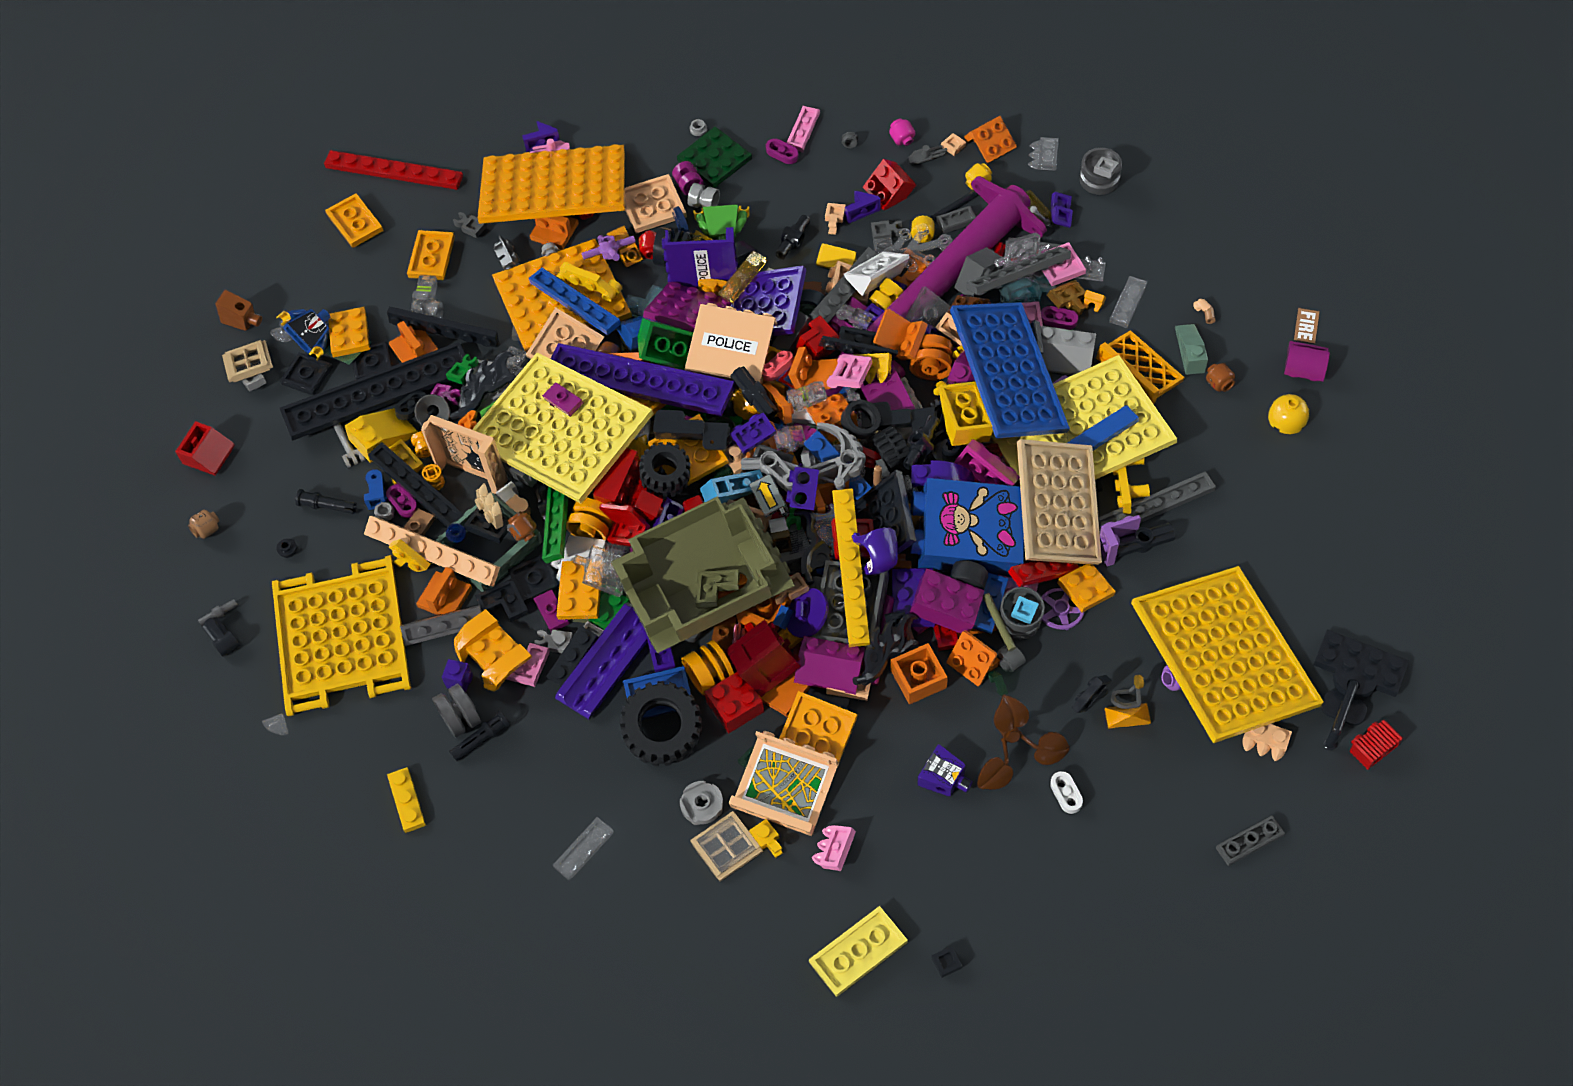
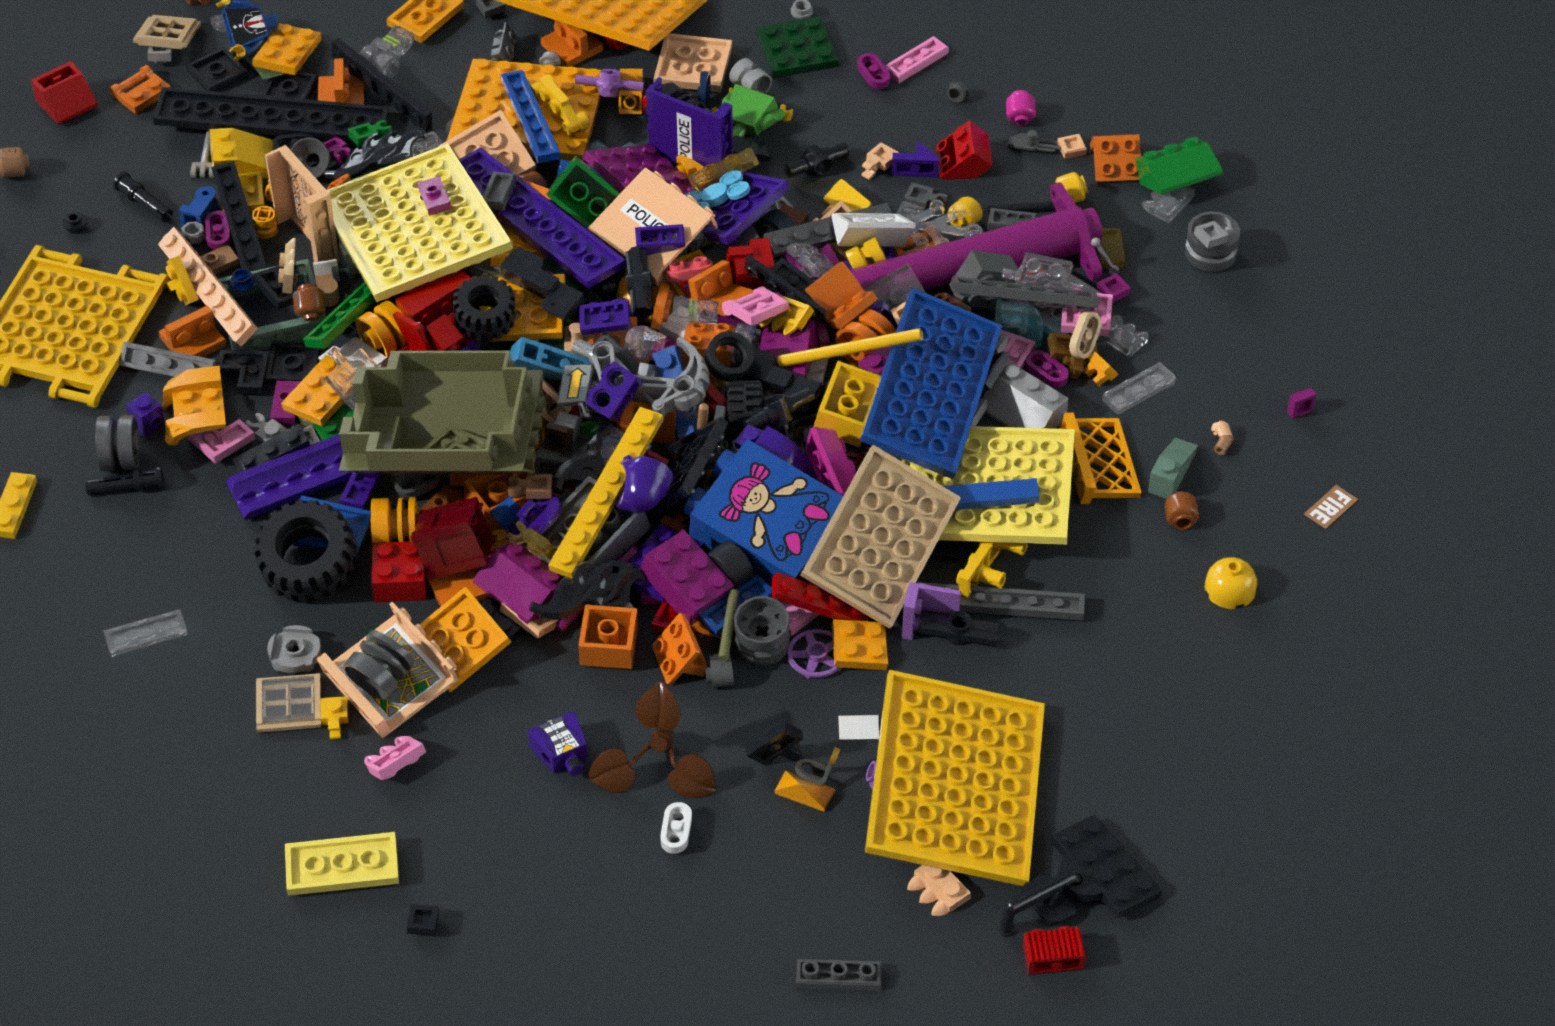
camera: 25 degrees right, 10 degrees down
magenta wheel [672,161,704,195] -> none
clear green tile [988,670,1008,696] -> none
medium azure plate [1011,596,1039,624] -> none
dark purple slope [1051,192,1073,228] -> none
magenta brick [1284,341,1330,382] -> none
none -> orange plate [109,65,171,114]
none -> dark grey wheel [342,630,415,700]
none -> dark grey tile [482,172,517,211]
none -> clear yellow plate [506,521,555,559]
none -> dark purple slope [635,224,685,255]
none -> medium azure piece [685,170,750,209]
none -> yellow piece [778,328,923,368]
none -> white sticker [838,715,879,740]
none -> tan plate [1069,312,1102,359]
none -> magenta plate [1097,273,1131,303]
none -> green slope [1136,137,1223,195]
none -> magenta plate [1287,388,1316,419]

